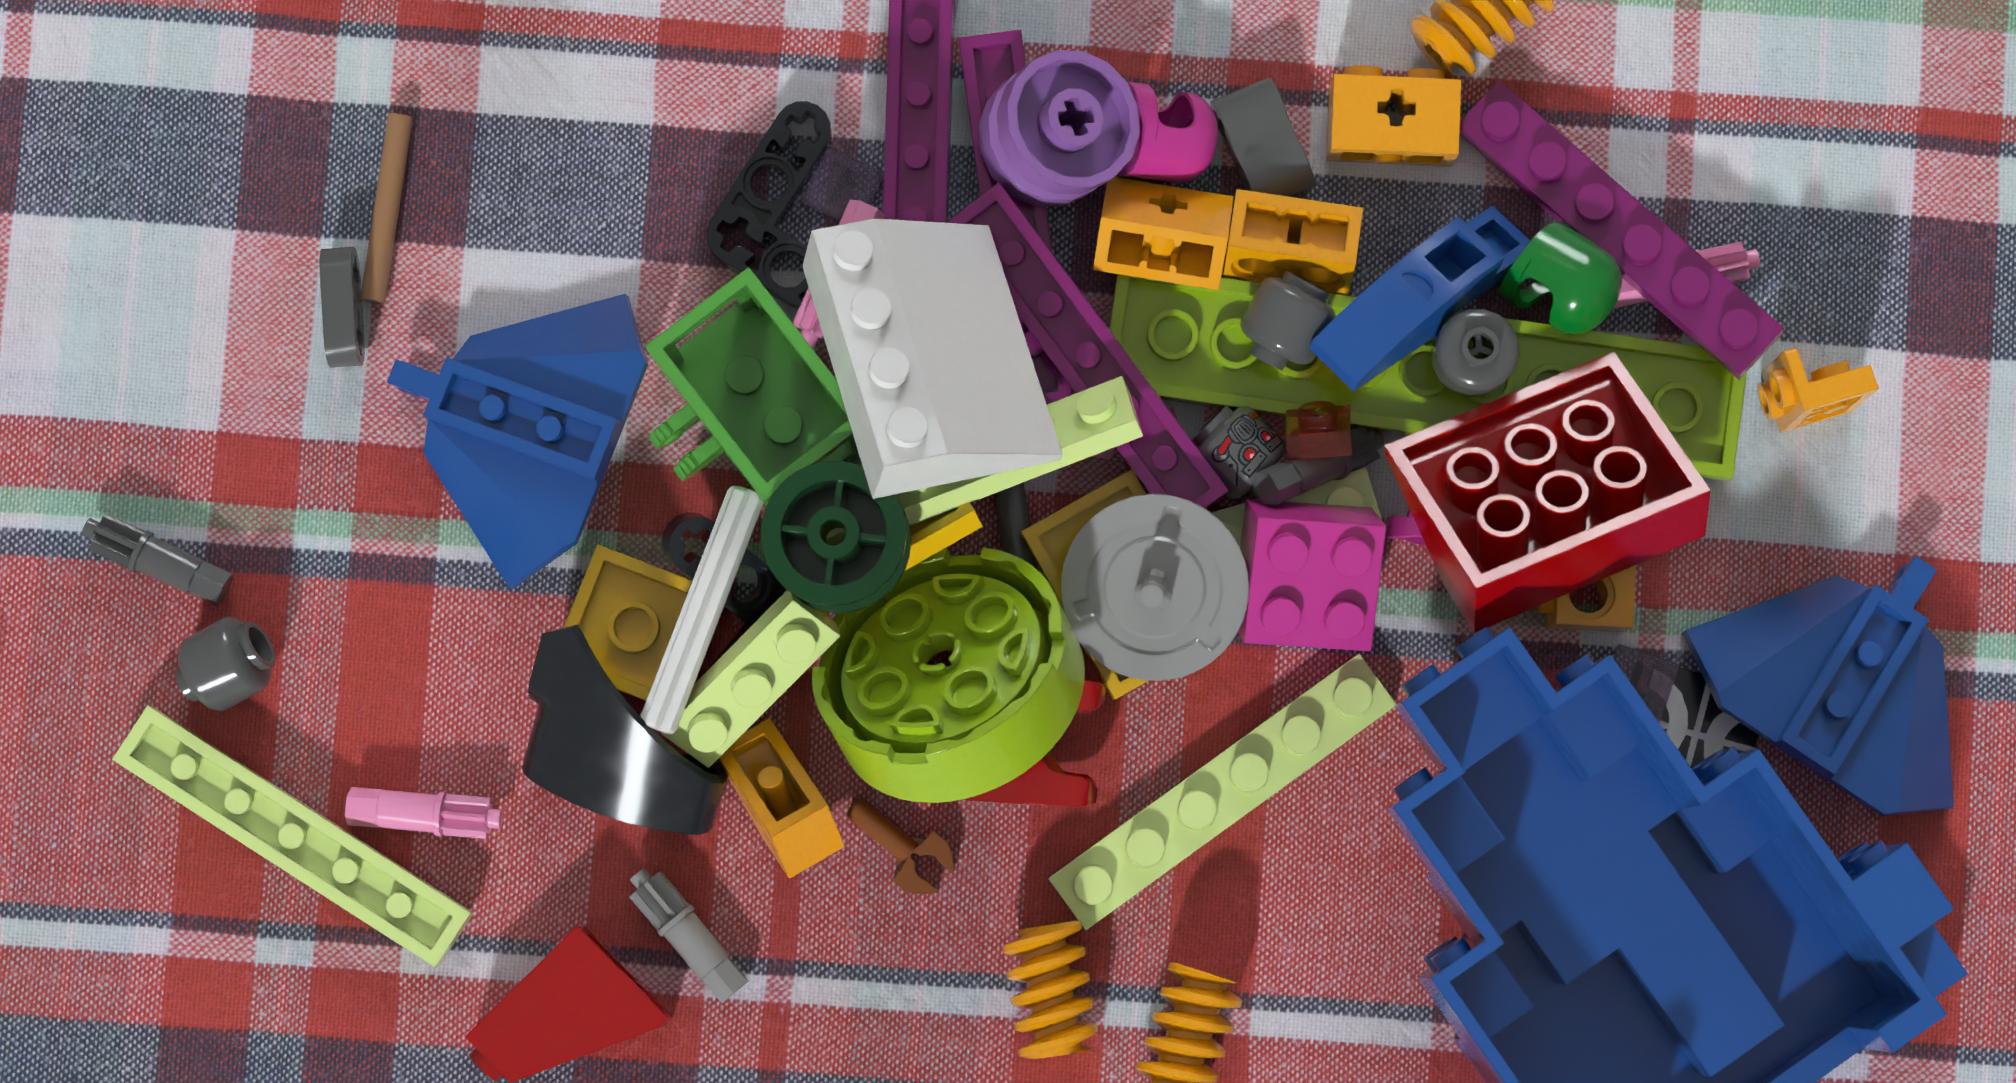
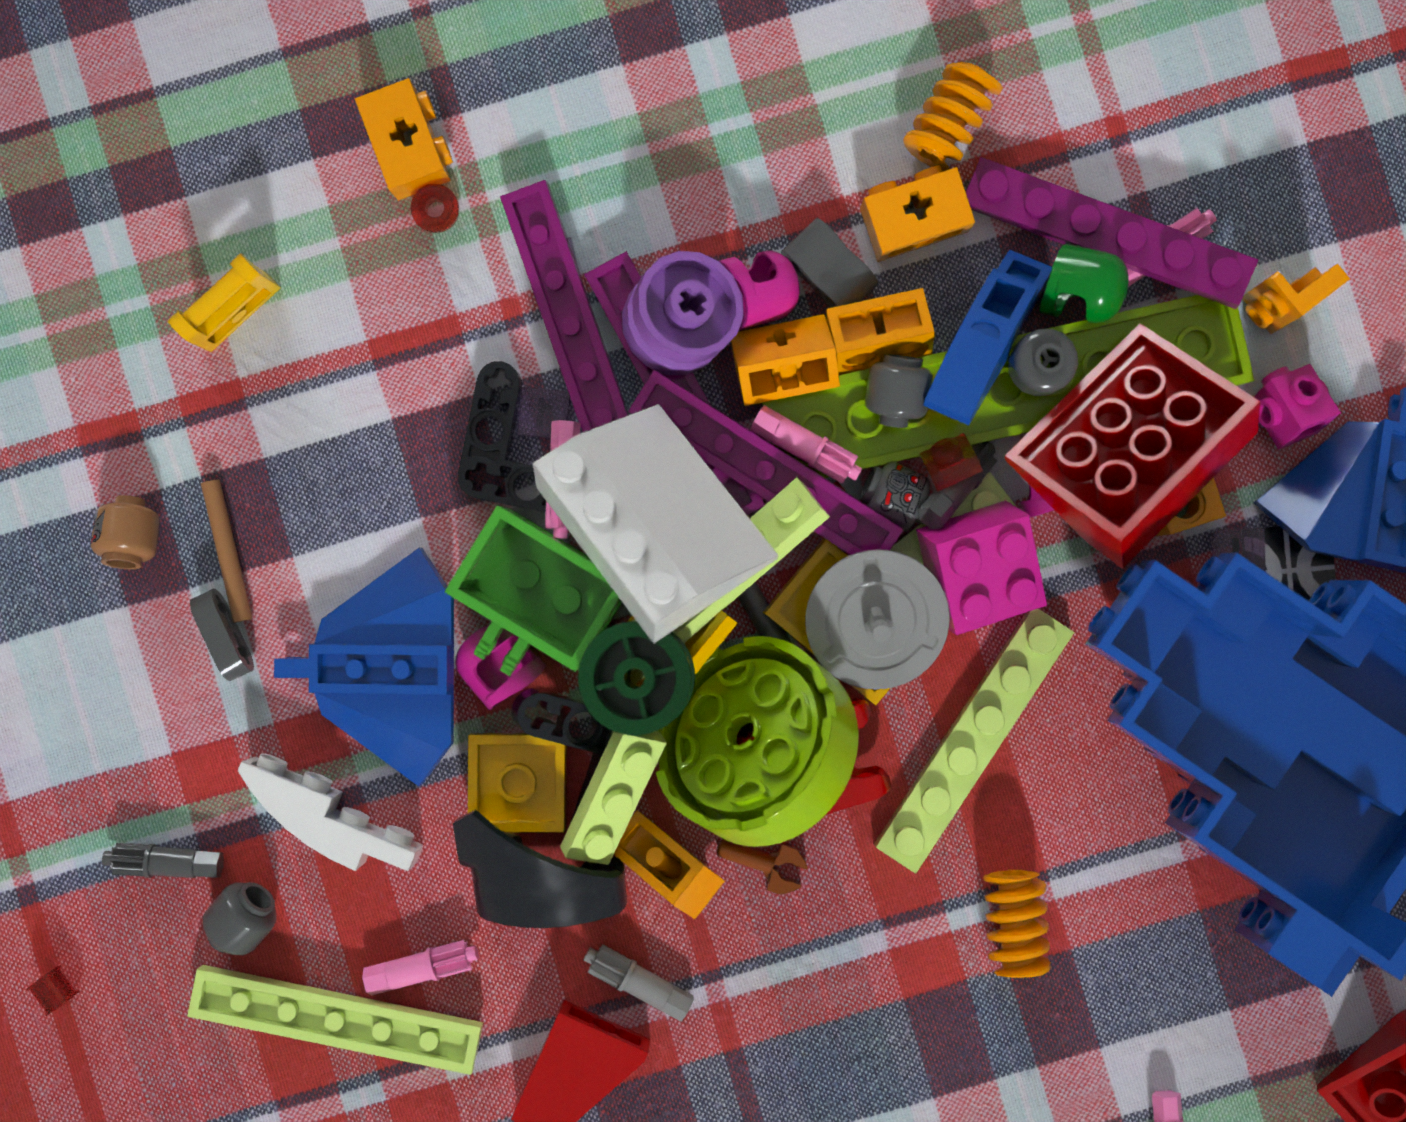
camera: 20 degrees left, 5 degrees up
white axle [640,486,764,734] -> none
light orange piece [1002,921,1098,1059] -> none
none -> medium nougat head [90,495,160,570]
none -> white slope [238,753,424,871]
none -> dark pink helmet [455,624,546,710]
none -> bright pink piece [750,405,863,484]
none -> dark pink brick [1254,364,1341,450]

